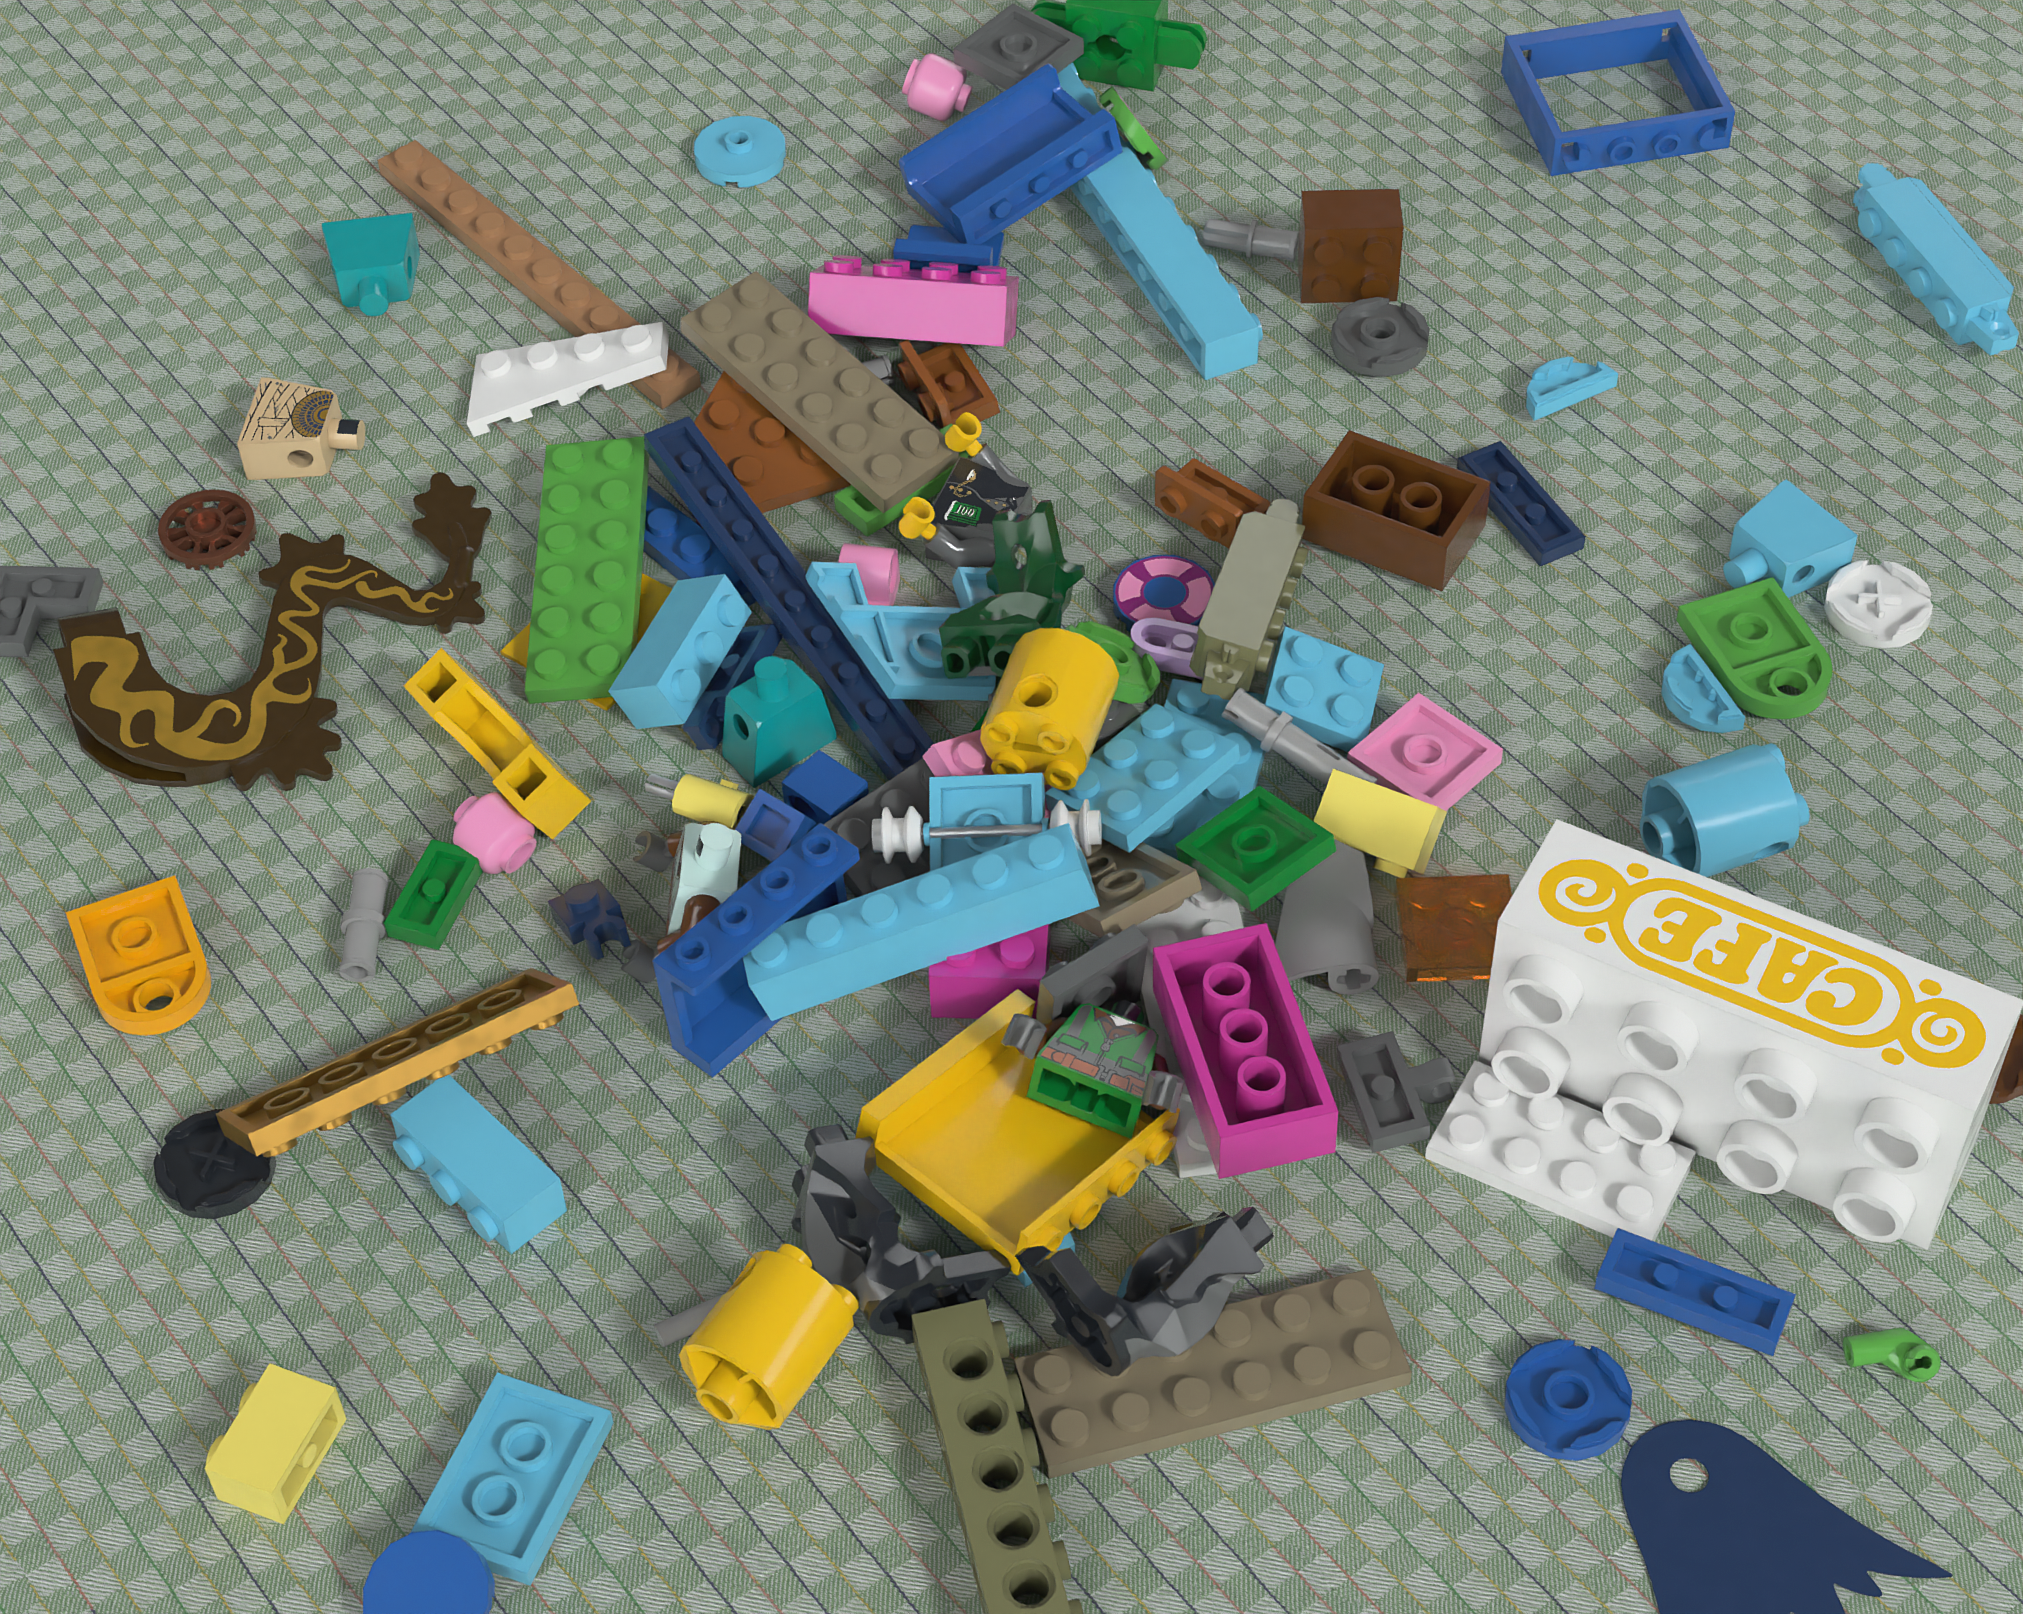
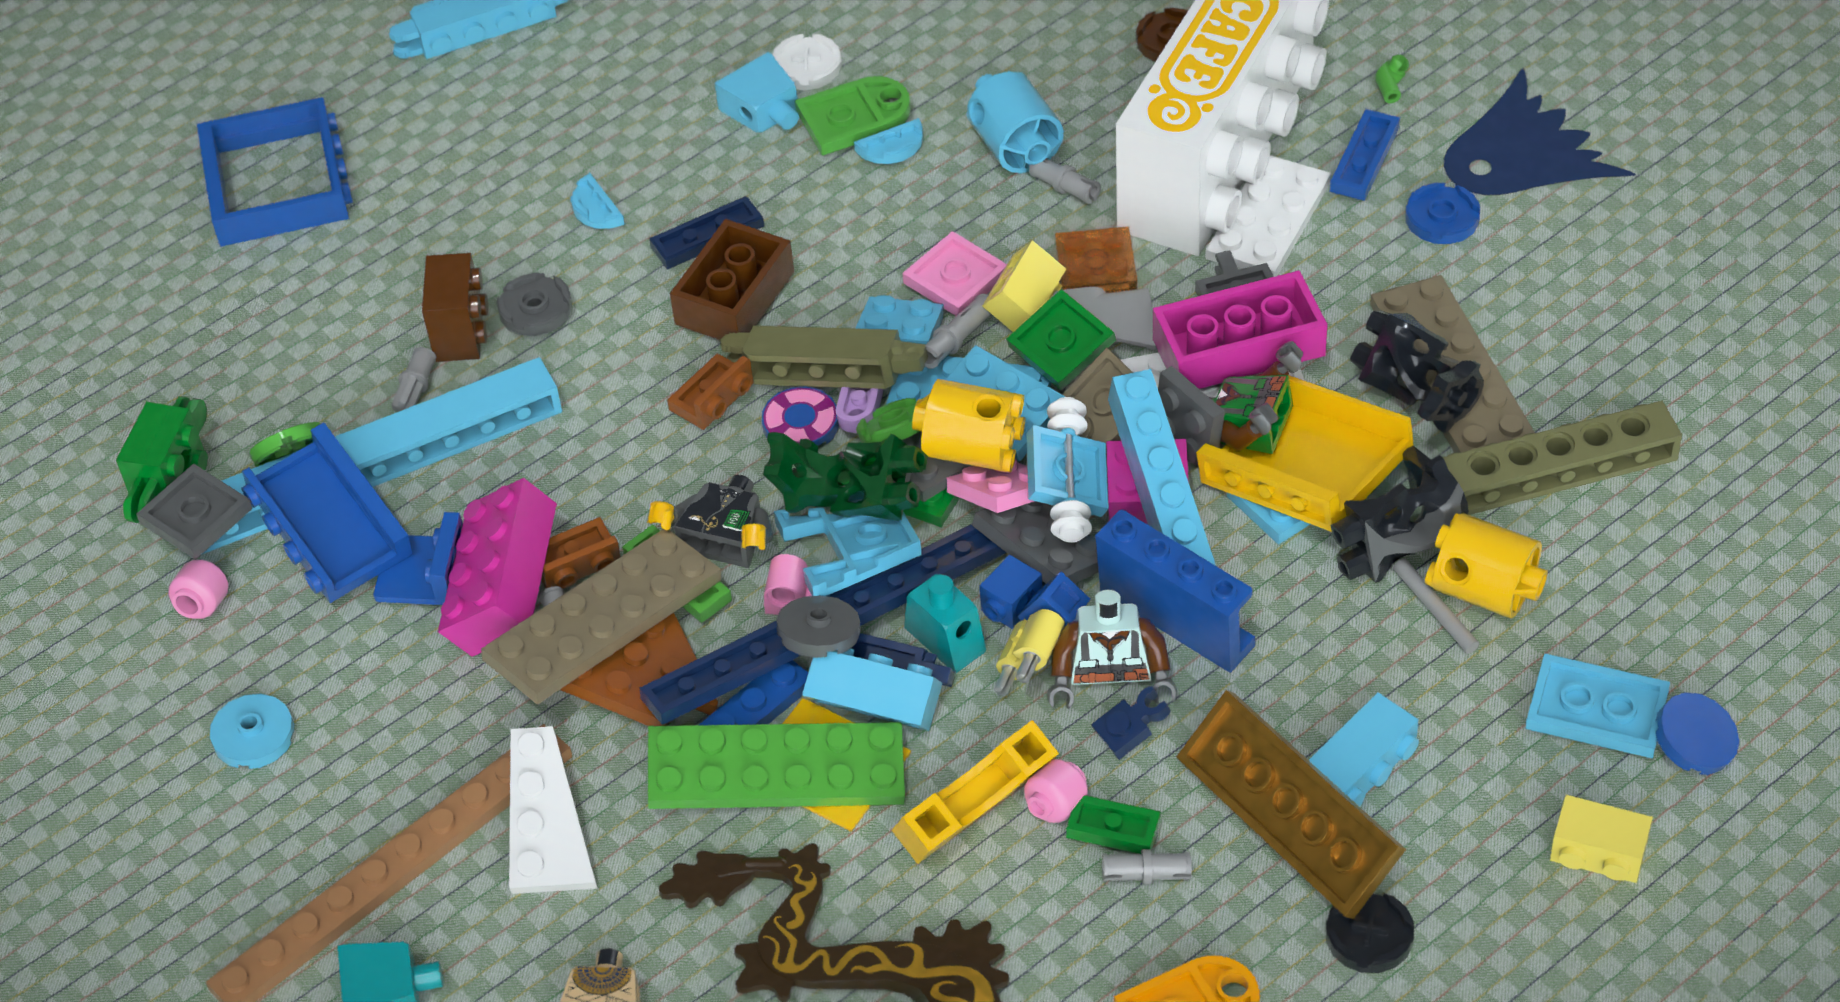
camera: 90 degrees left, 0 degrees up
none -> dark grey plate [777,595,860,658]

